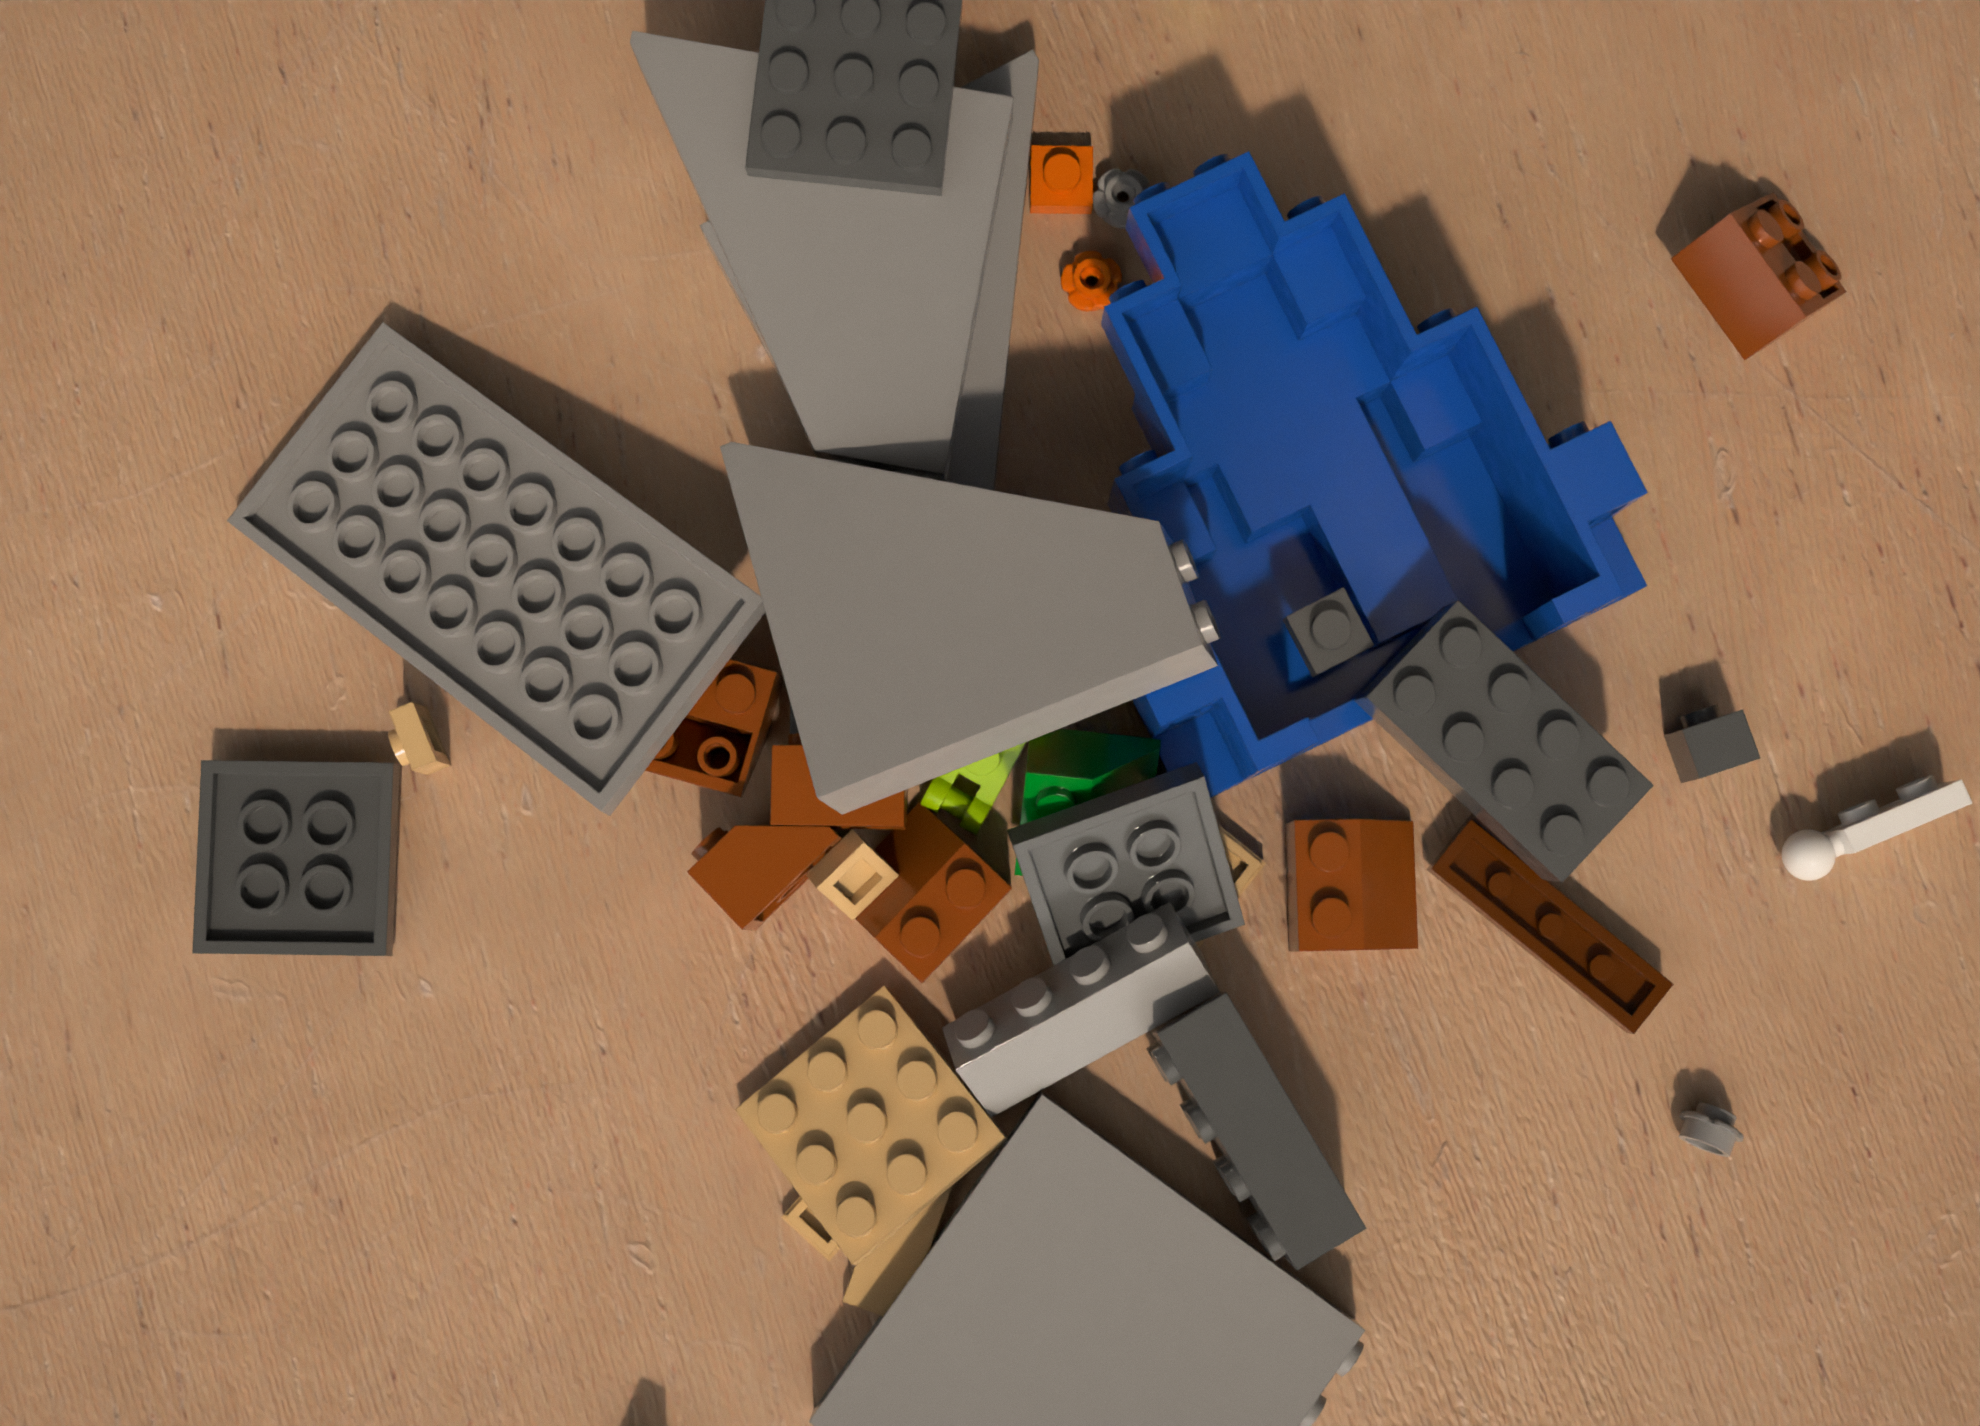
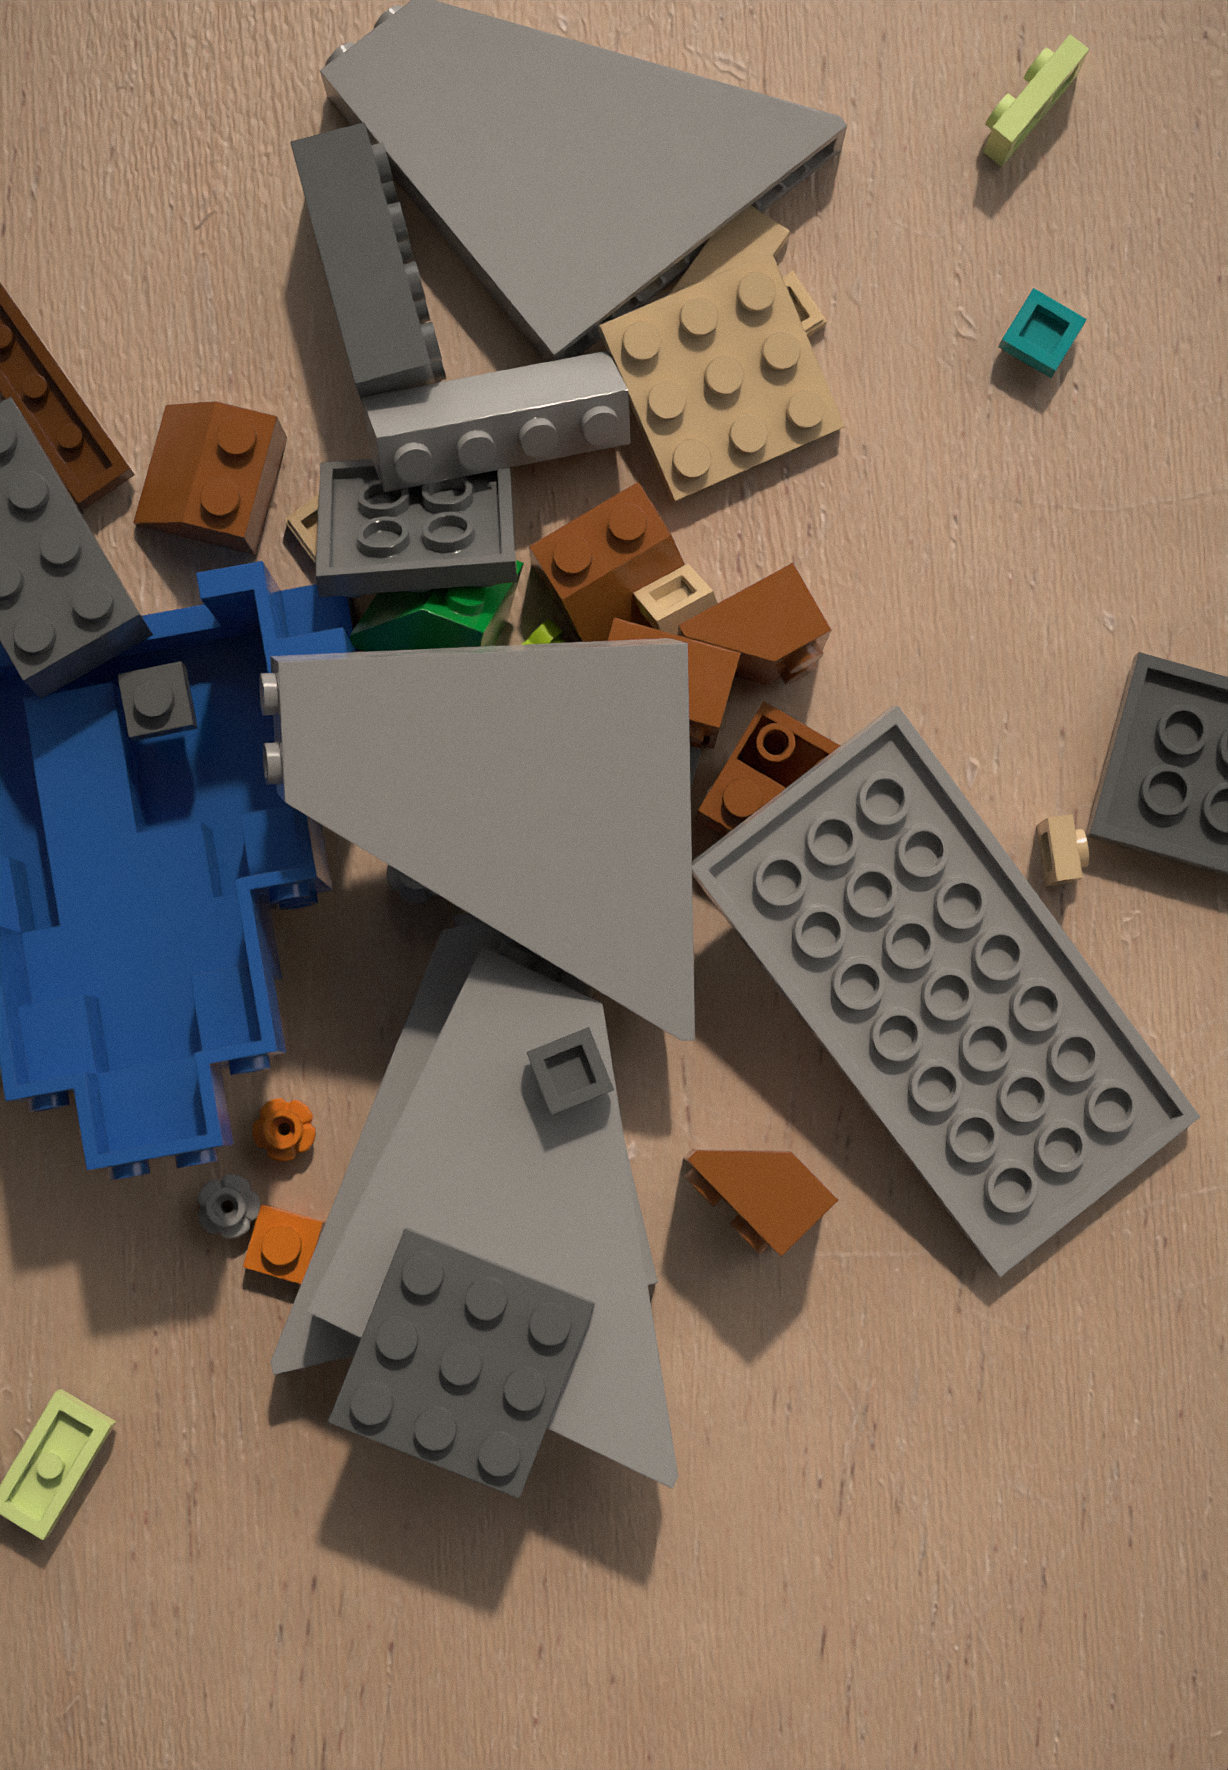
camera: 165 degrees left, 0 degrees up
none -> dark grey plate [526,1027,614,1116]
none -> dark orange slope [684,1149,839,1257]
none -> teal plate [998,288,1087,378]

